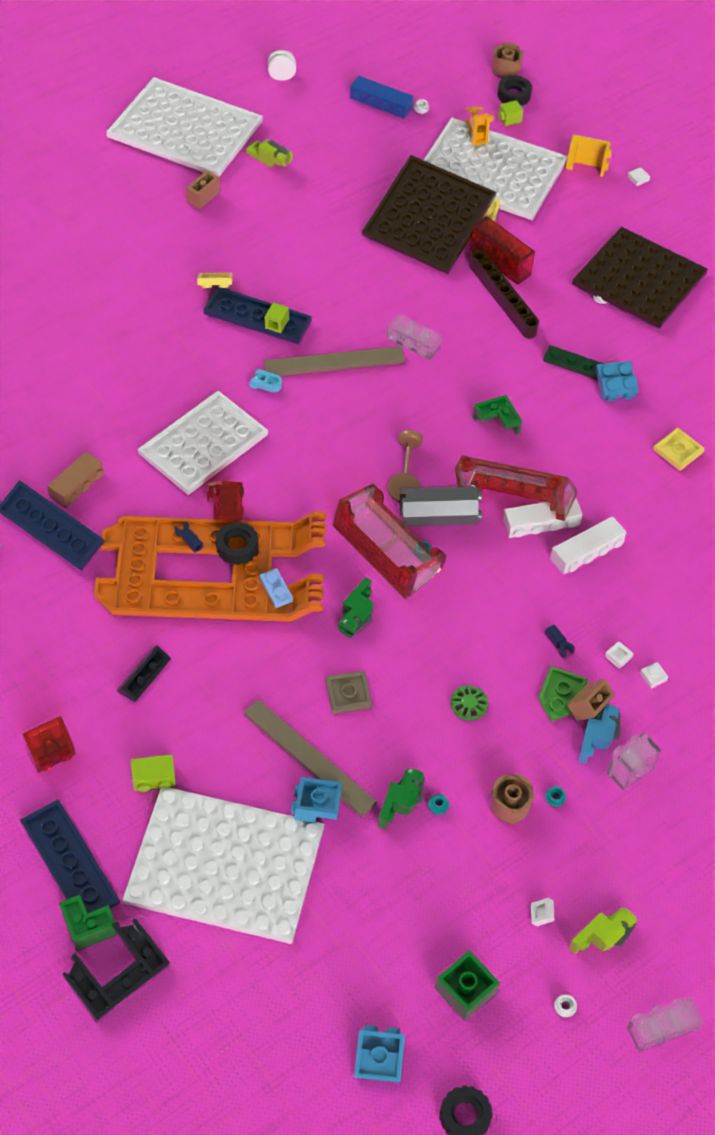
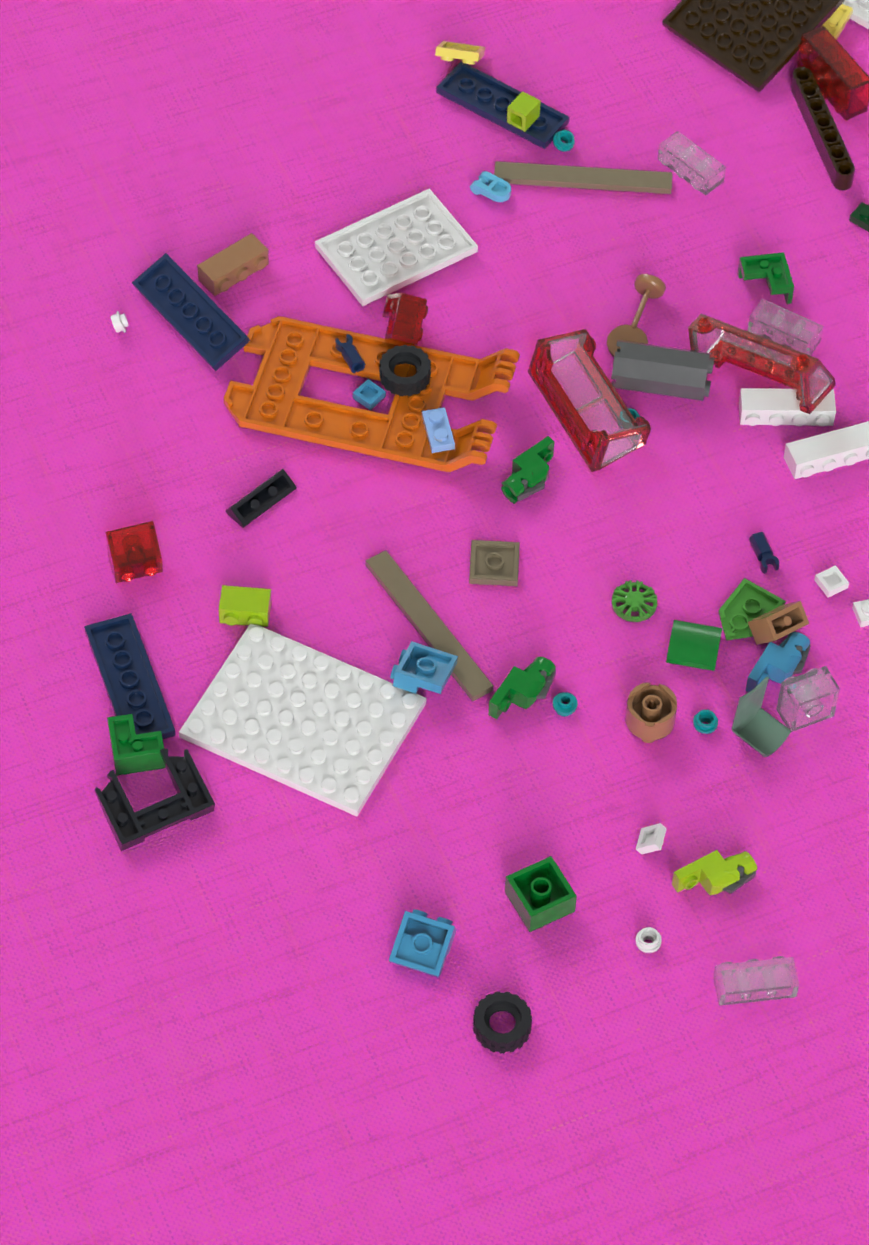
camera: 15 degrees right, 0 degrees up
none -> dark azure plate [353,379,386,410]
none -> teal plate [553,130,575,152]
none -> green slope [666,620,722,671]
none -> sand green piece [731,677,791,757]
none -> clear brick [747,298,824,359]

